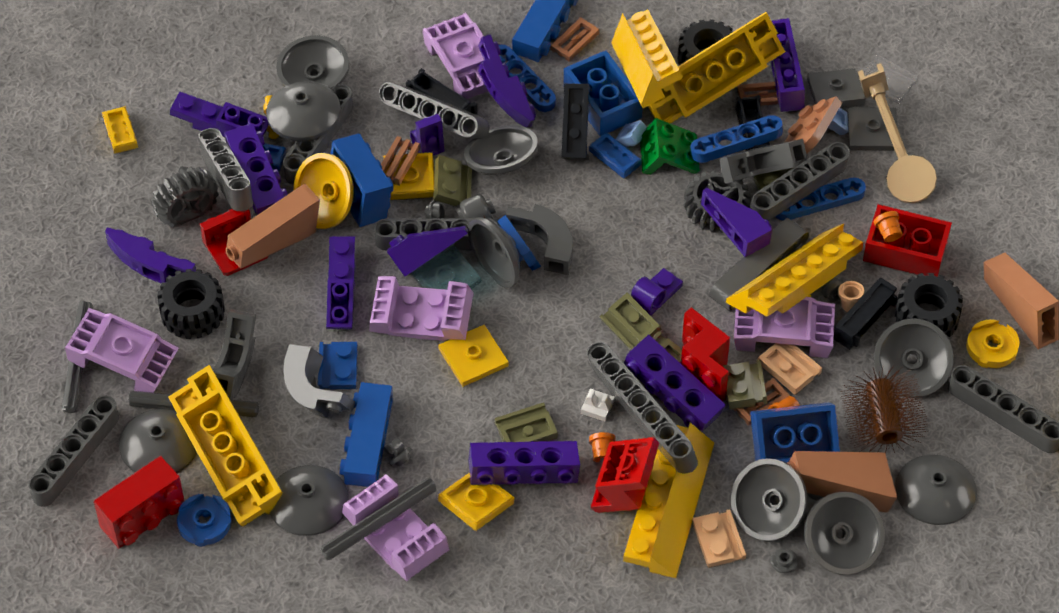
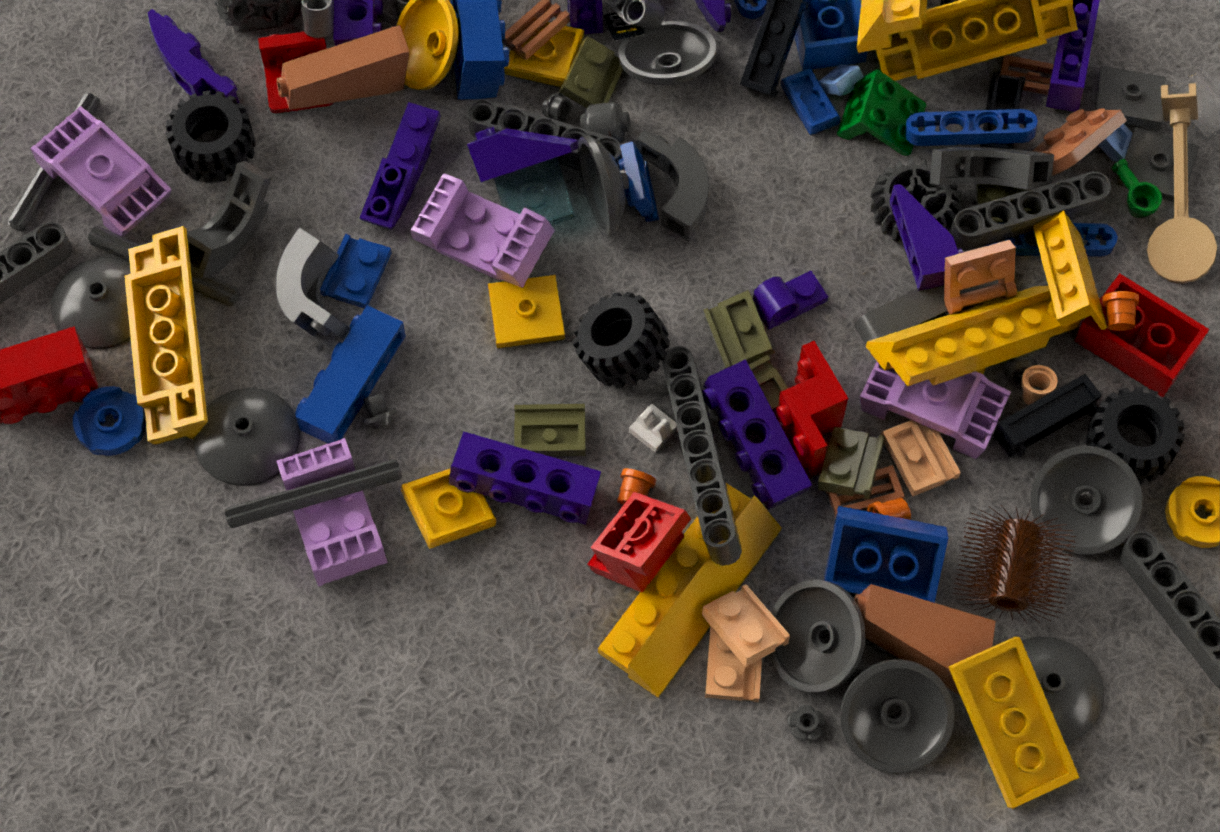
camera: 20 degrees right, 10 degrees up
none -> black tyre [573,292,670,388]
none -> black sticker [603,12,645,41]
none -> light nougat plate [702,584,790,667]
none -> nougat plate [944,240,1017,315]
none -> yellow plate [948,637,1080,809]
none -> yellow panel [1033,211,1107,330]
none -> green bar [1111,159,1162,218]

